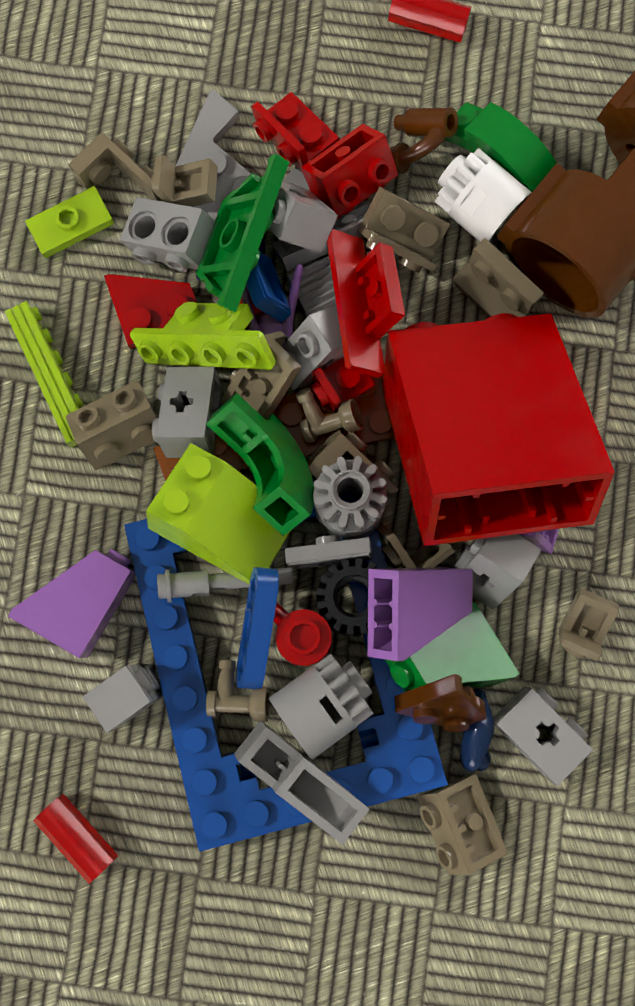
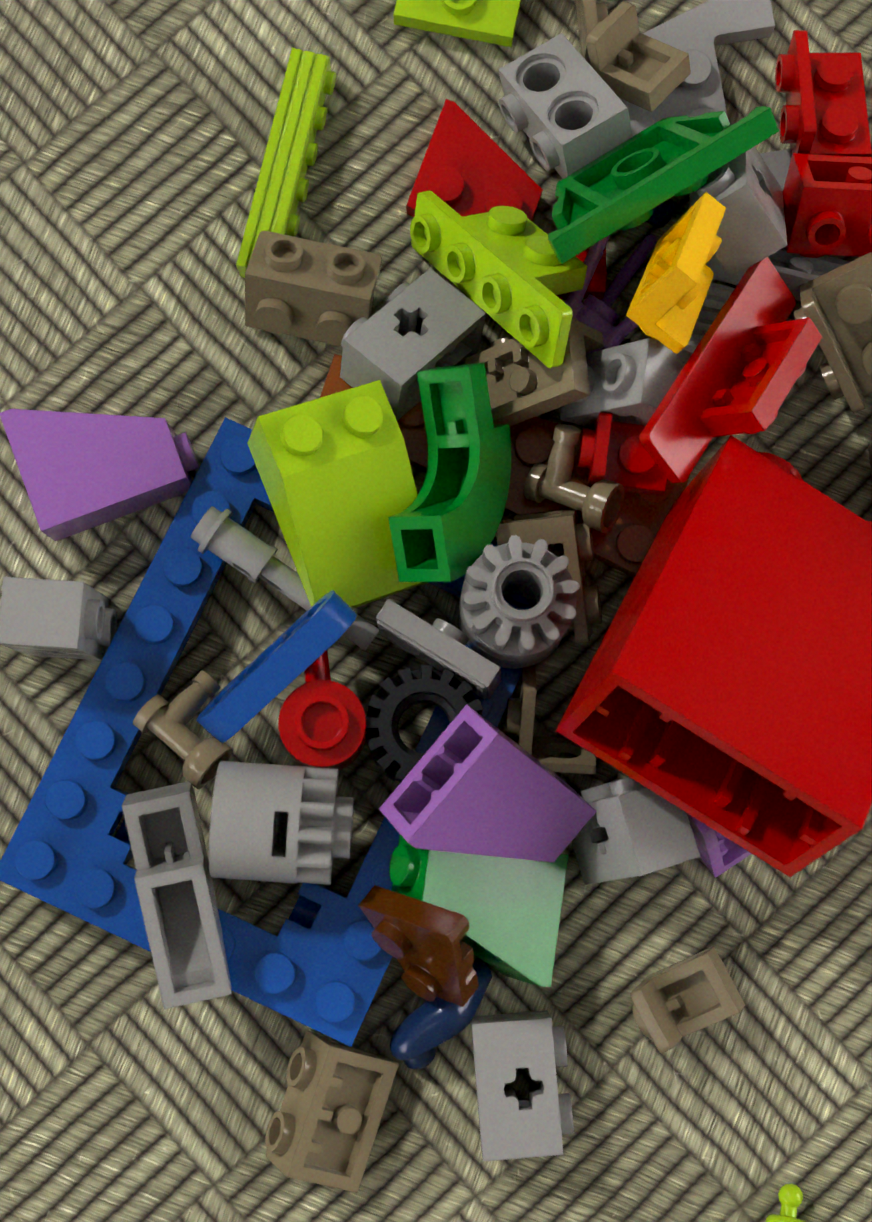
camera: 40 degrees right, 0 degrees up
blue tile [246,251,291,323] -> none
none -> yellow bracket [626,192,726,353]

